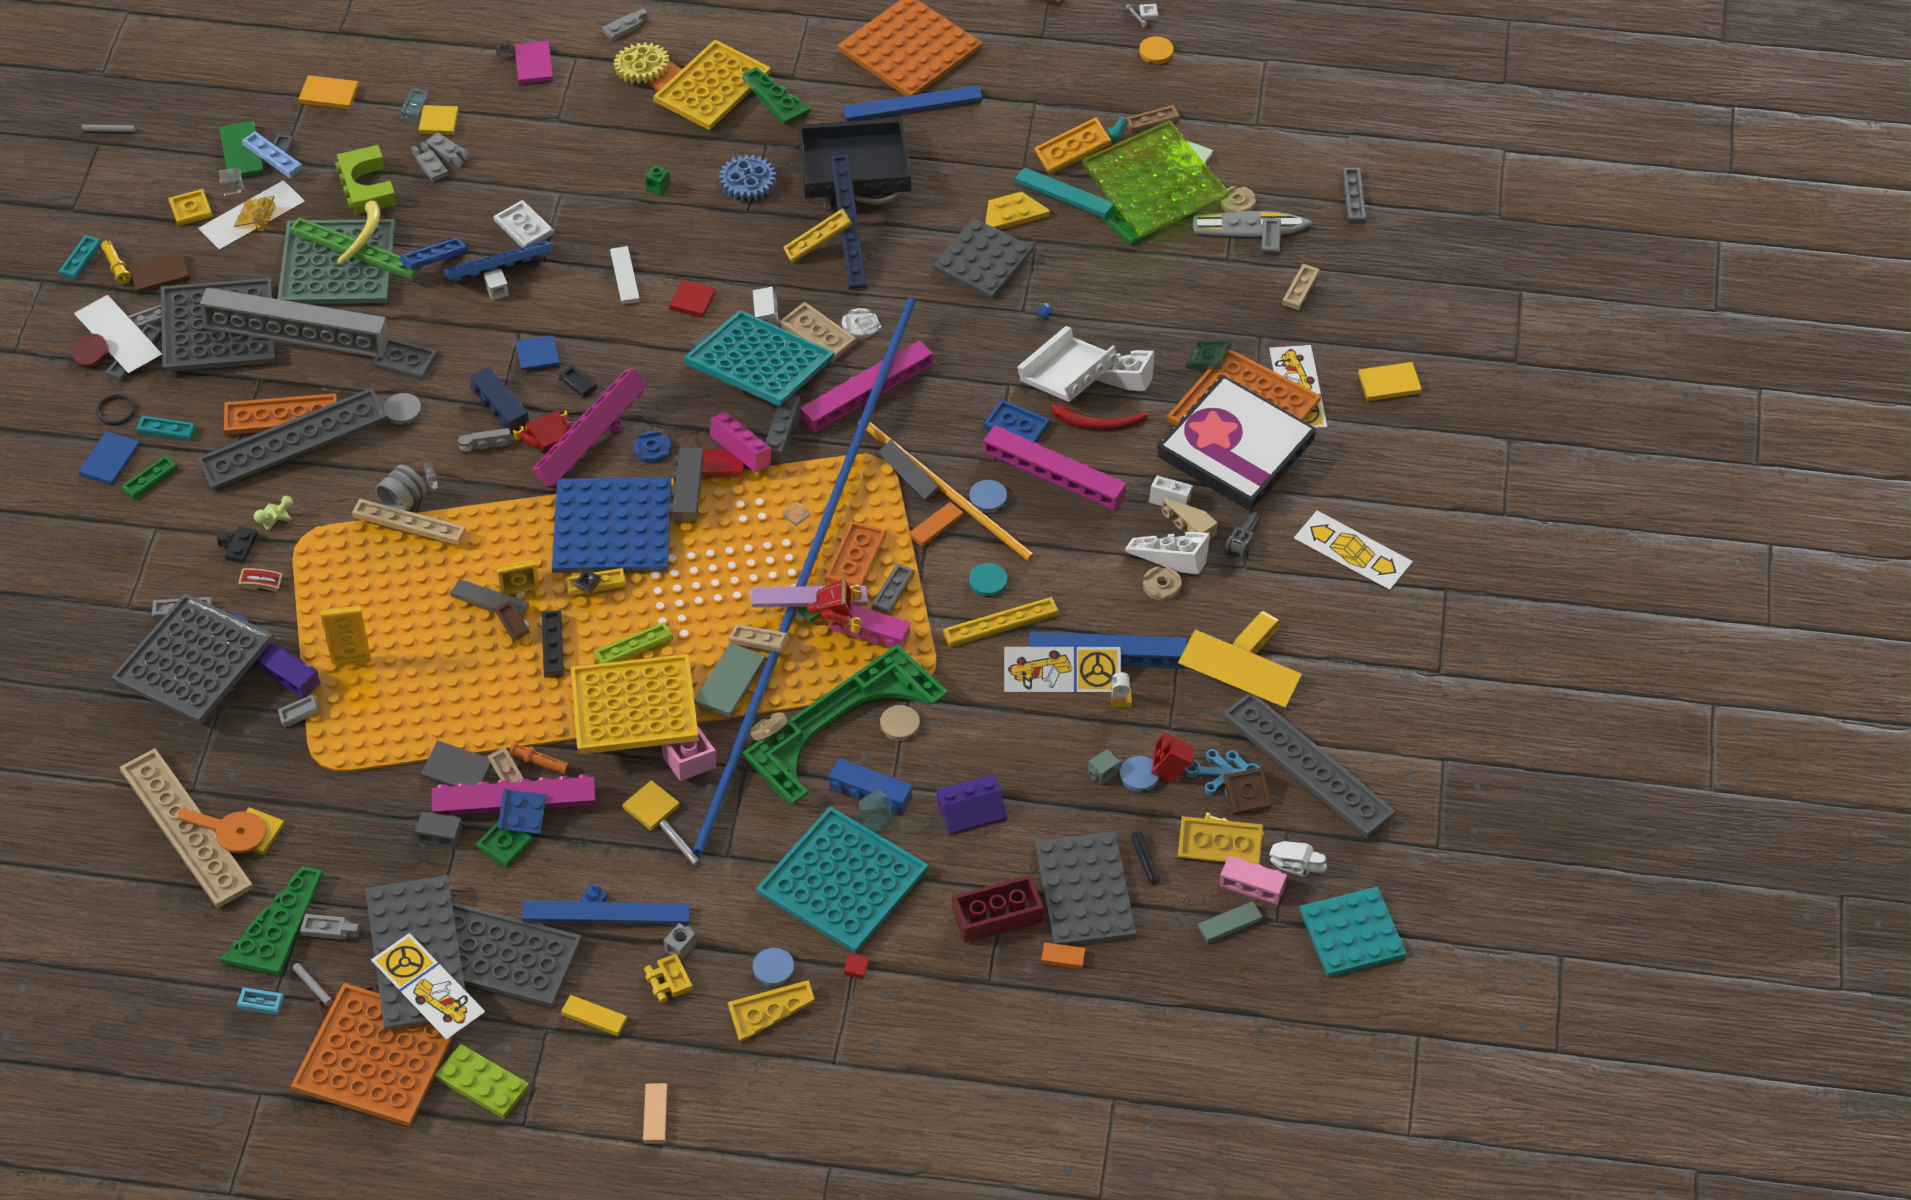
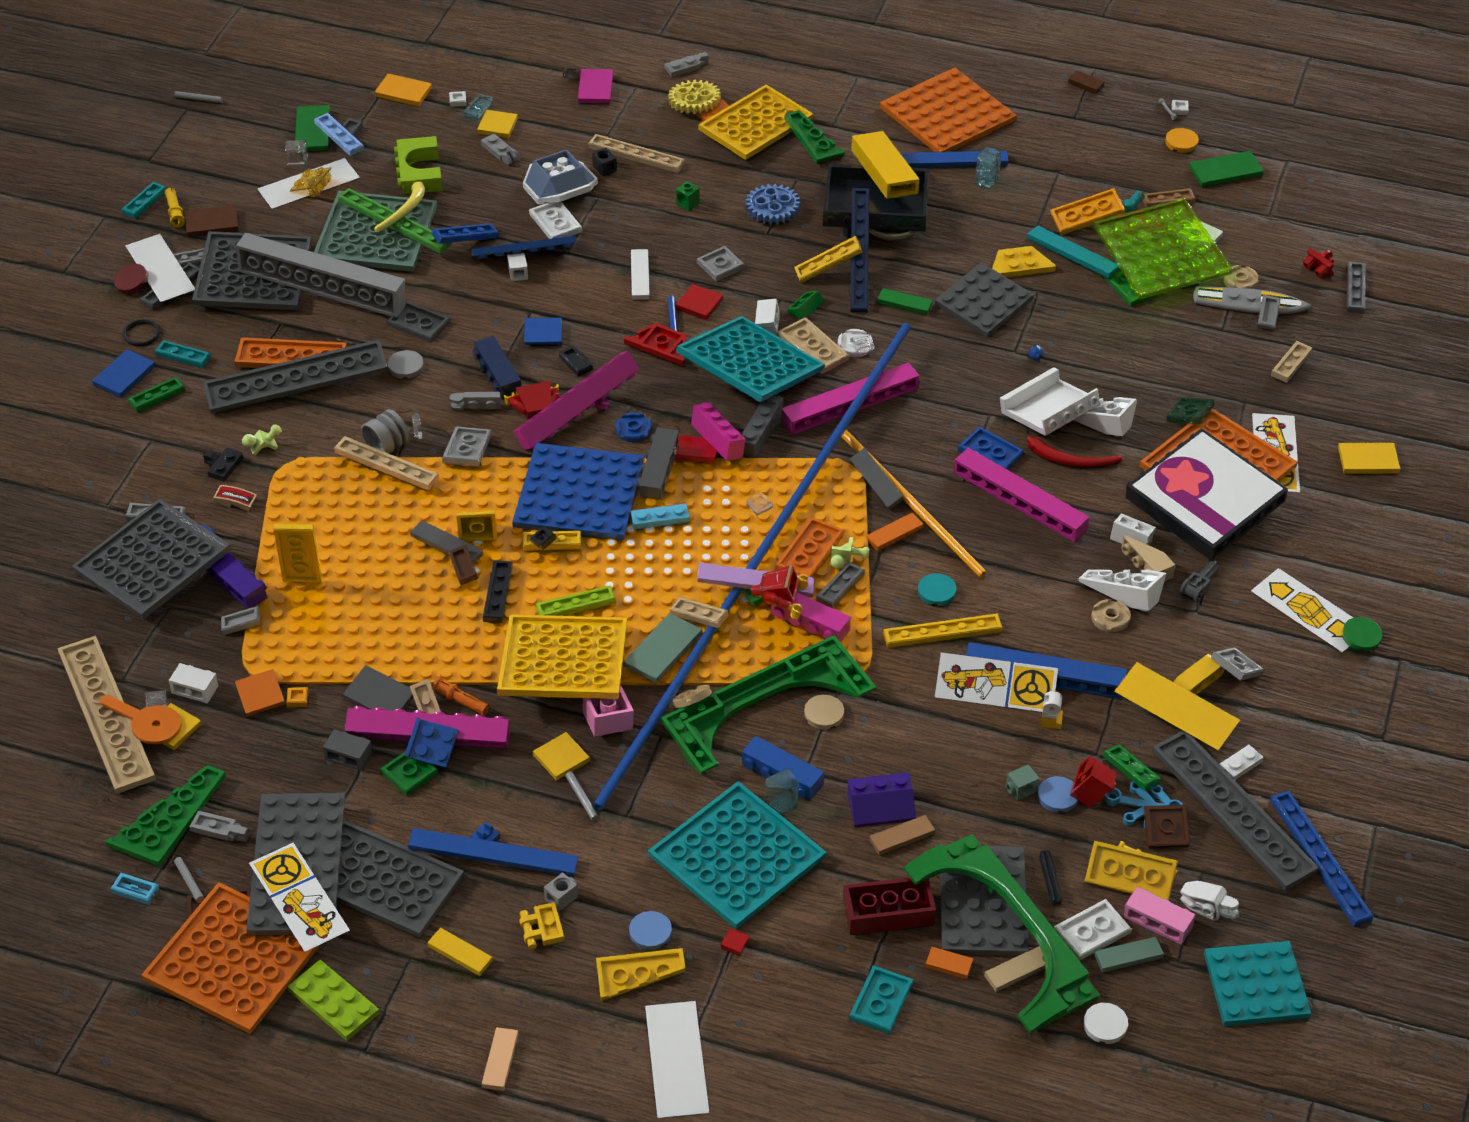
camera: 10 degrees right, 5 degrees down
yellow tile [168,189,213,226] -> none
light grey hinge [411,141,448,182] -> none
medium blue tile [969,480,1007,513] -> none
none -> clear tile [145,690,167,707]
none -> white brick [169,663,218,703]
none -> orange tile [235,669,285,717]
none -> light orange tile [286,687,309,708]
none -> light grey tile [442,426,492,467]
none -> white tile [449,91,466,107]
none -> sand blue piece [523,149,598,204]
none -> tan tile [588,134,685,173]
none -> black brick [592,148,617,177]
none -> red wing [624,323,686,366]
none -> medium azure plate [630,504,690,529]
none -> white sticker [645,1001,709,1118]
none -> blue bar [668,296,678,331]
none -> light grey tile [697,246,745,282]
none -> green slope [786,291,824,319]
none -> yellowish green piece [830,537,869,569]
none -> teal tile [849,965,914,1035]
none -> yellow brick [851,131,919,199]
none -> medium nougat tile [869,815,935,855]
none -> green tile [877,288,933,315]
none -> green piece [904,834,1100,1033]
none -> clear light blue brick [975,146,1001,189]
none -> tan tile [984,946,1045,992]
none -> white tile [1054,899,1132,961]
none -> white tile [1084,1003,1128,1044]
none -> green tile [1103,744,1161,791]
none -> green tile [1189,151,1264,187]
none -> light grey tile [1211,648,1264,681]
none -> white plate [1219,745,1263,781]
none -> blue tile [1270,791,1374,927]
none -> red hips [1303,248,1335,279]
none -> green tile [1342,617,1383,651]

